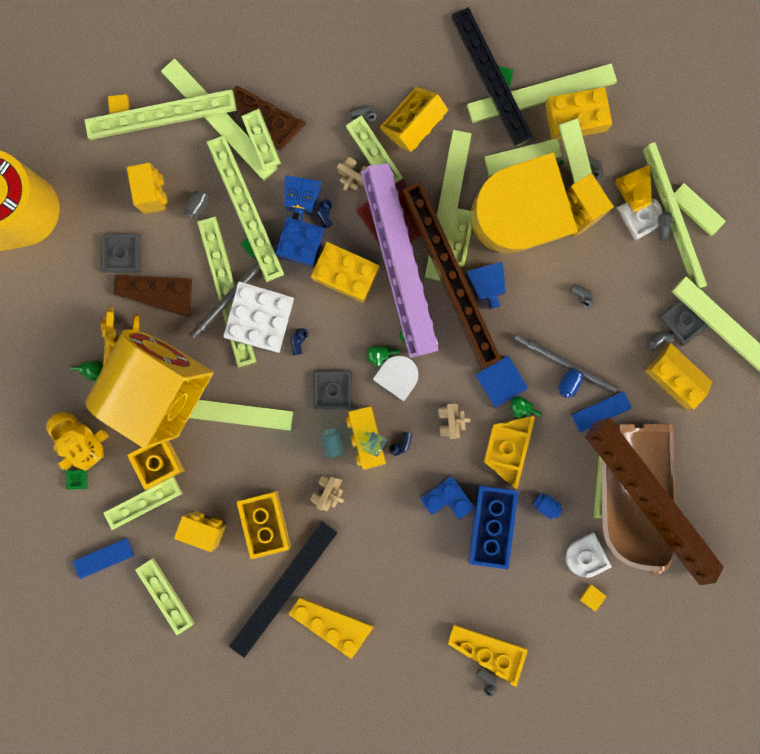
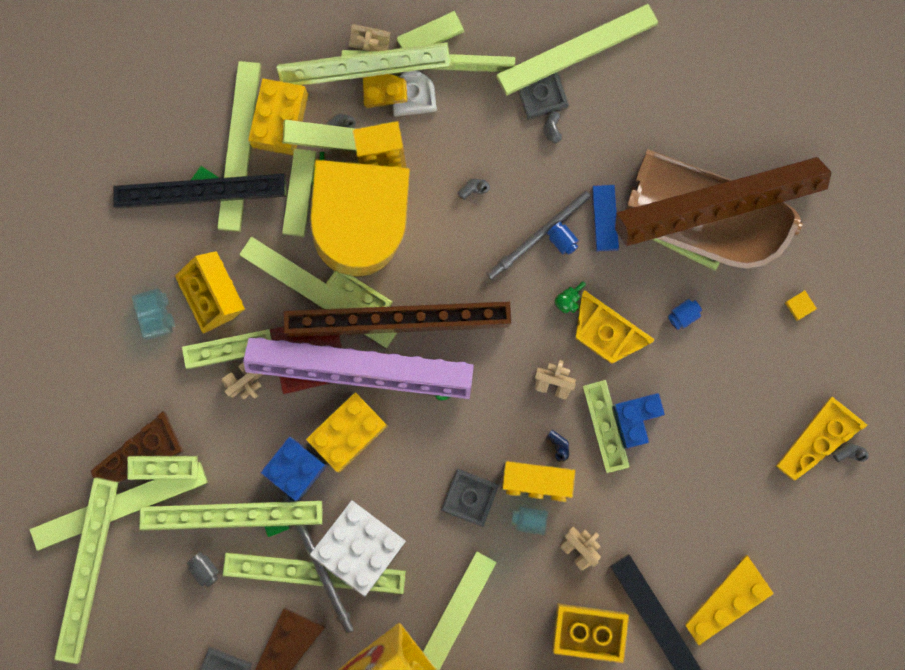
camera: 60 degrees left, 5 degrees down
yellow tile [108,94,130,114] -> none
yellow brick [127,163,168,214] -> none
blue torso [285,175,322,221] -> none
dark blue arm [290,328,308,356] -> none
dark blue arm [317,199,333,229] -> none
dark grey arm [349,105,377,122] -> none
clear light blue tile [360,432,387,457] -> none
green piece [367,346,400,367] -> none
white tile [373,356,418,401] -> none
blue torso [465,262,506,310] -> none
blue brick [467,484,519,570] -> none
blue tile [475,355,528,408] -> none
white tile [565,532,612,578] -> none
yellow slope [644,343,713,410] -> none
dark grey arm [658,212,672,242] -> none
none -> clear light blue brick [132,288,175,340]
none -> yellowish green tile [277,42,451,85]
none -> tan hips [348,24,391,51]
none -> yellowish green plate [583,380,630,473]

